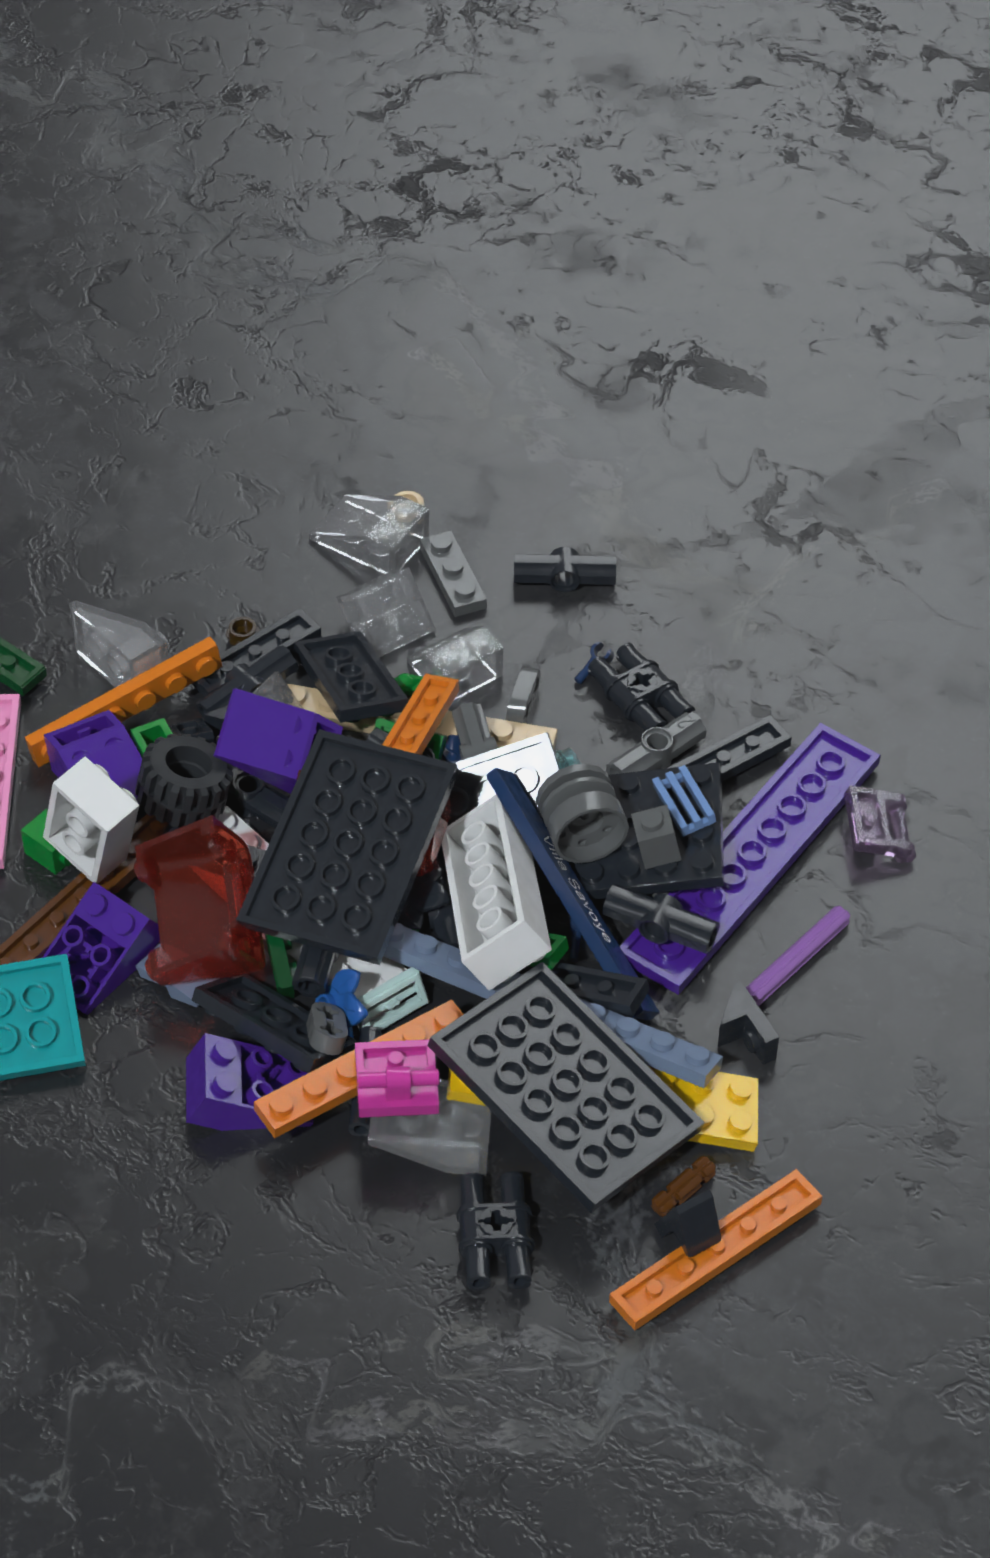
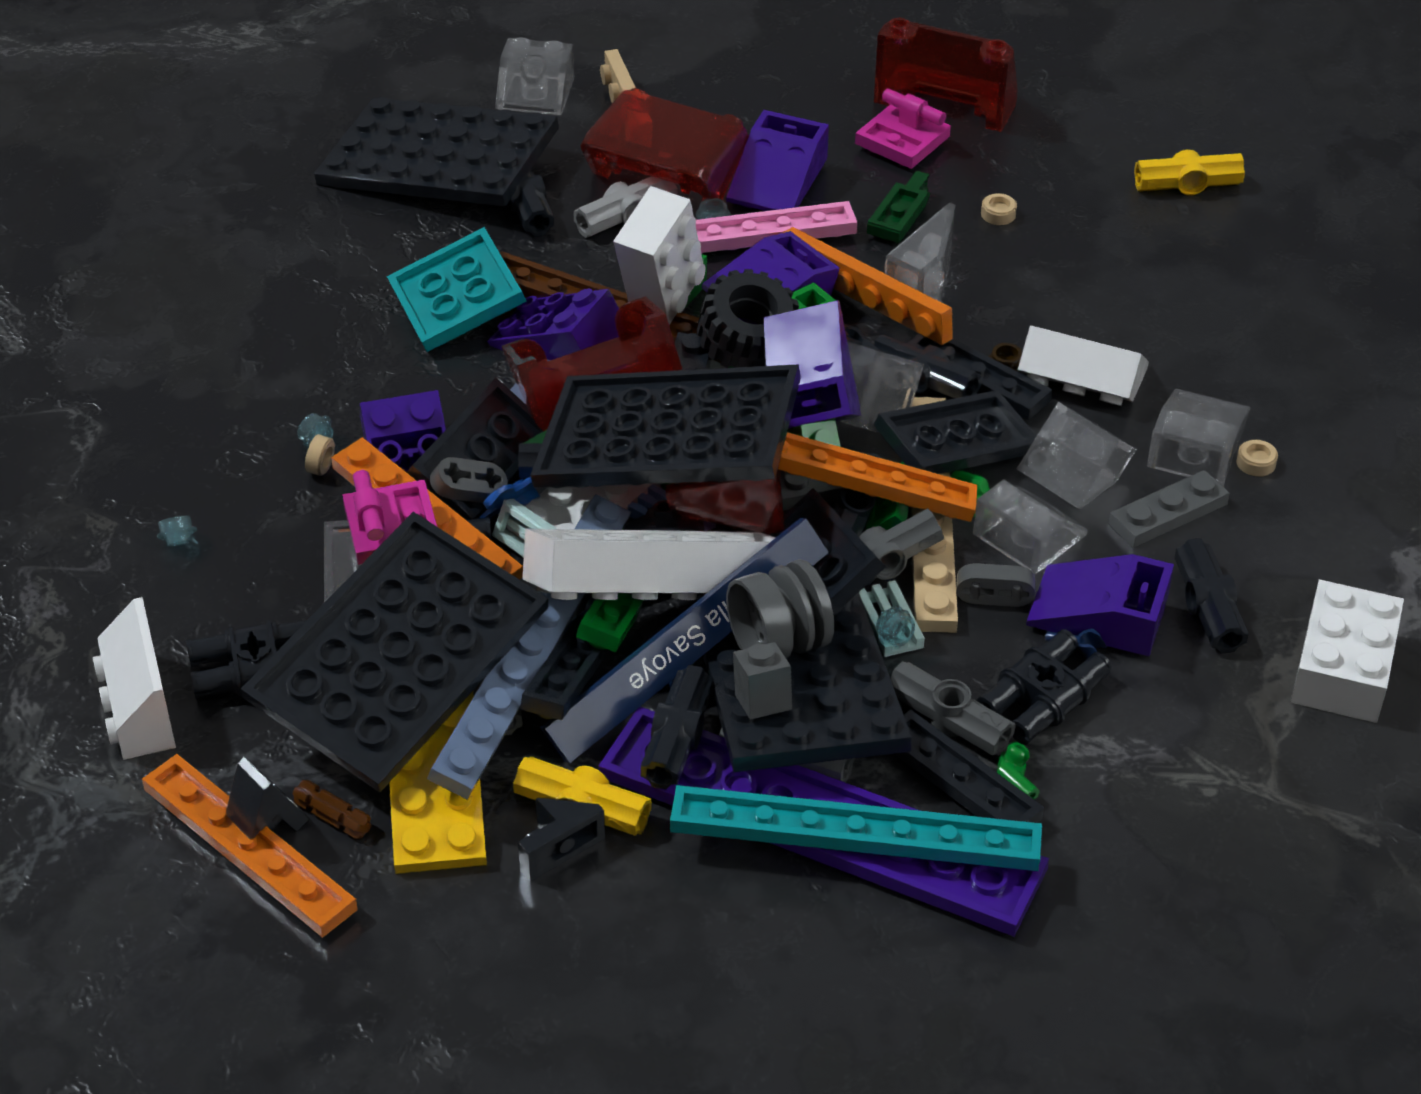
camera: 80 degrees right, 5 degrees down
medium blue tile [652,765,717,837] -> none
medium lavender axle [746,906,850,1006] -> none
clear purple plate [844,785,916,863] -> none
none -> white slope [93,597,176,760]
none -> clear light blue plate [157,516,197,546]
none -> clear light blue plate [297,413,333,448]
none -> tan tile [305,434,335,476]
none -> yellow piece [513,756,652,836]
none -> teal plate [670,785,1042,871]
none -> tan tile [981,193,1017,225]
none -> green arm [997,742,1040,800]
none -> white slope [1018,325,1149,406]
none -> dark purple slope [1026,554,1174,657]
none -> yellow piece [1134,149,1245,196]
none -> white brick [1291,579,1404,723]

